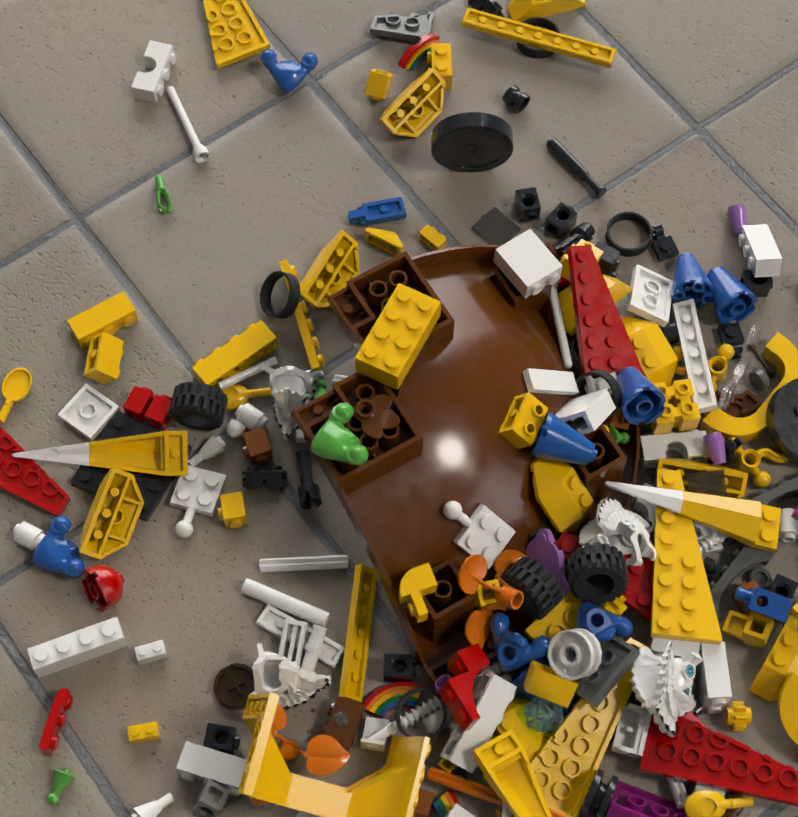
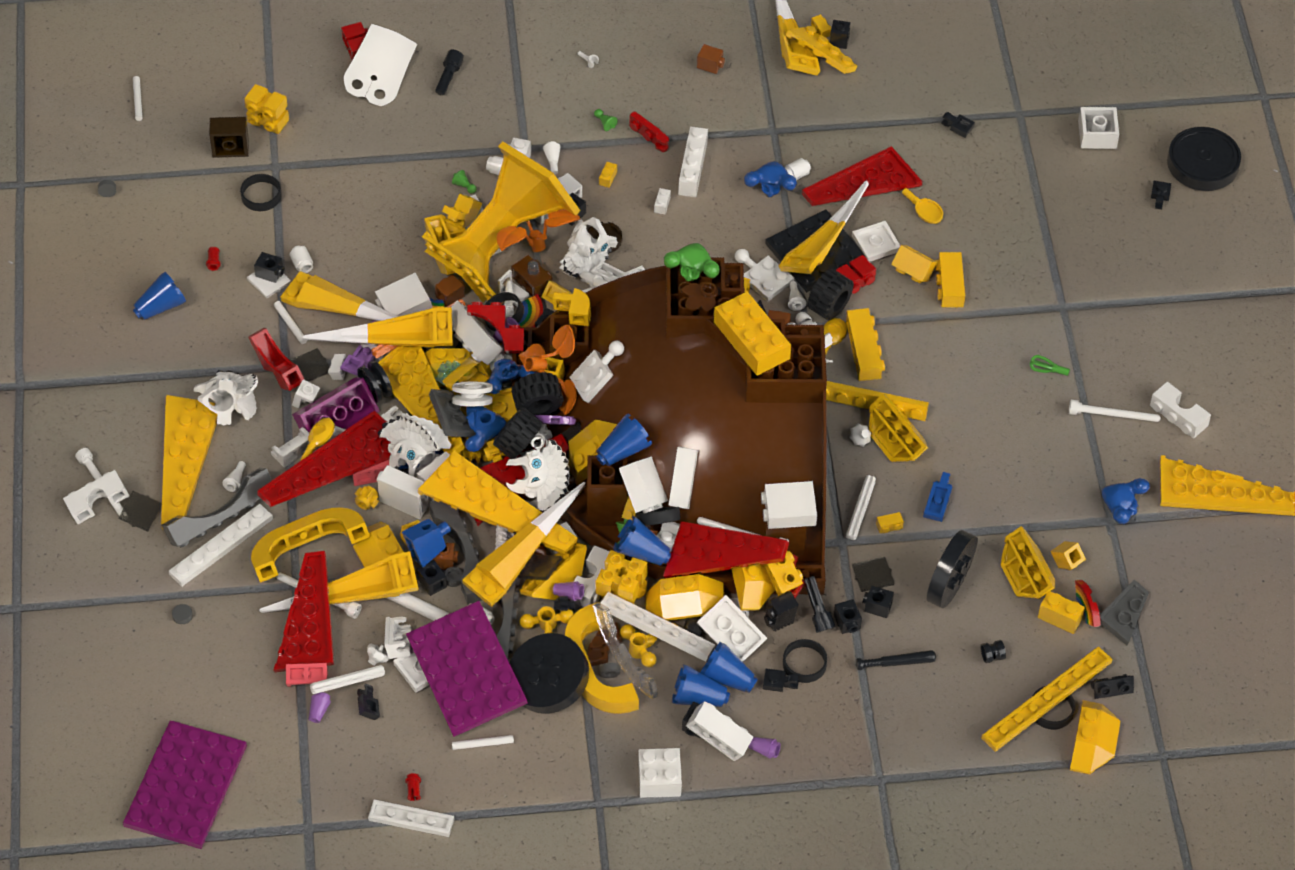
camera: 120 degrees right, 10 degrees down
yellow wedge [79,467,144,560] -> none
red cylinder [81,564,124,612] -> none
white bar [217,357,278,390] -> none
black tyre [260,271,301,319] -> none
yellow slope [365,227,403,256] -> none
yellow brick [498,392,548,449] -> none
black plate [703,556,721,582] -> none
black plate [717,322,744,360] -> none
dark brown hinge [747,343,776,378] -> none

